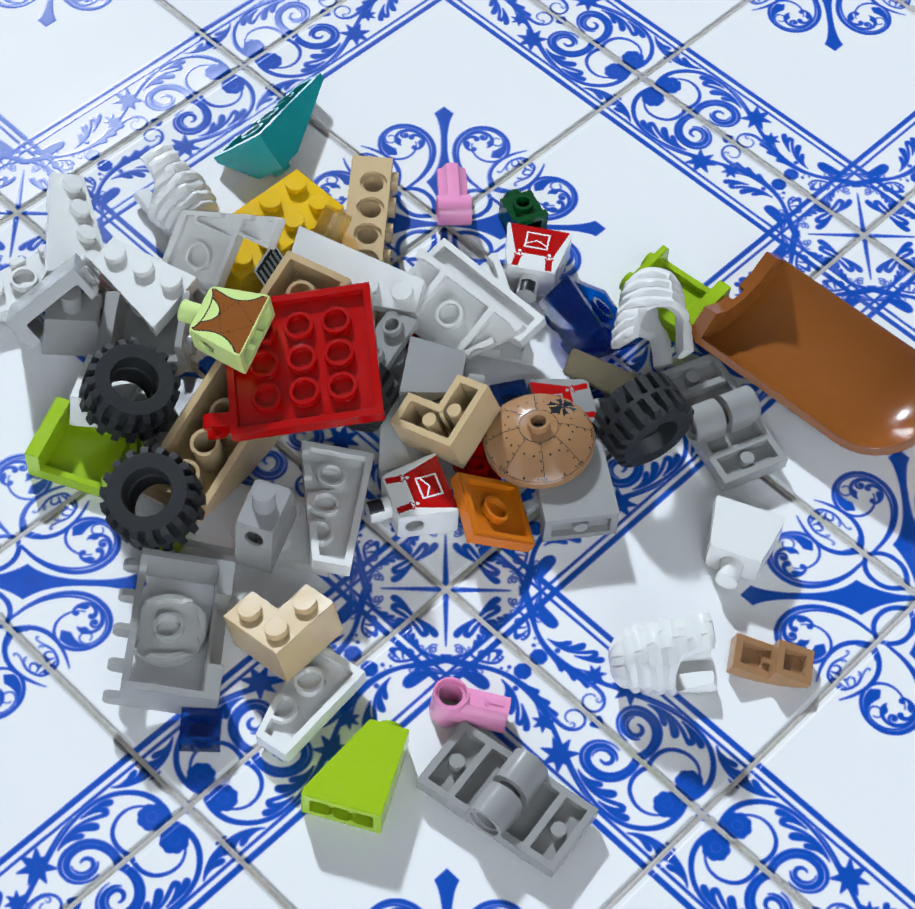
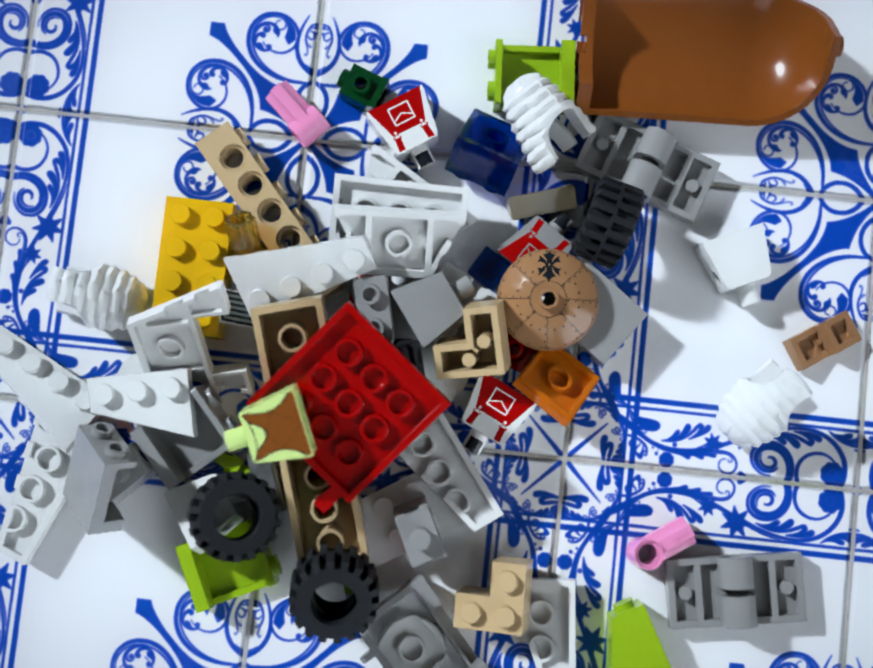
camera: 40 degrees left, 30 degrees up
teal wedge [214,73,324,179] -> none

